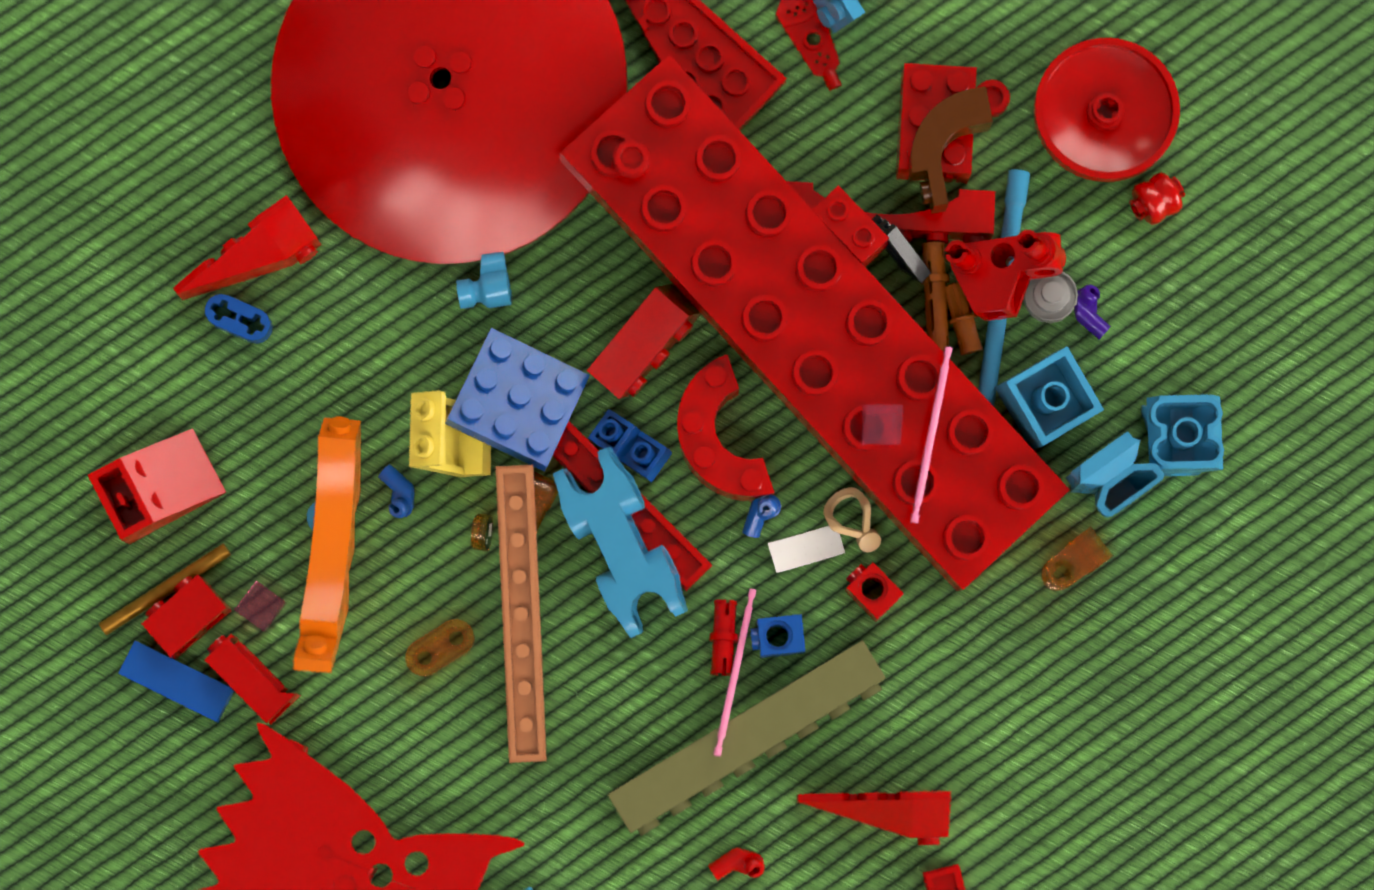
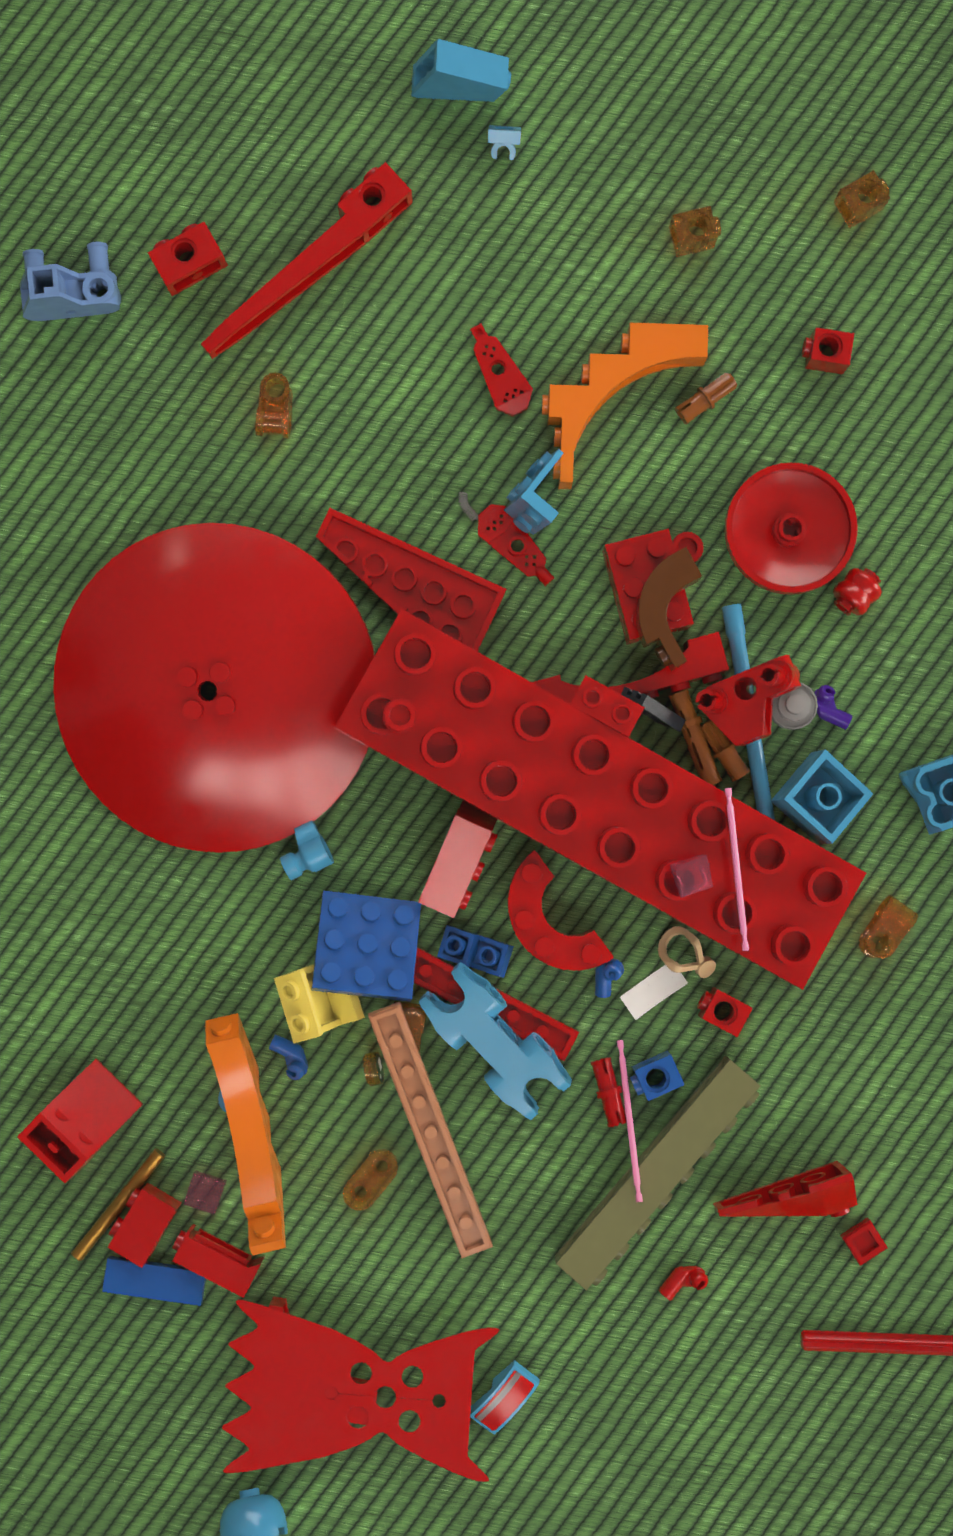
camera: 15 degrees left, 5 degrees up
red wedge [173,195,321,300] -> none
blue beam [205,294,273,344] -> none
dark azure piece [1066,432,1164,518] -> none

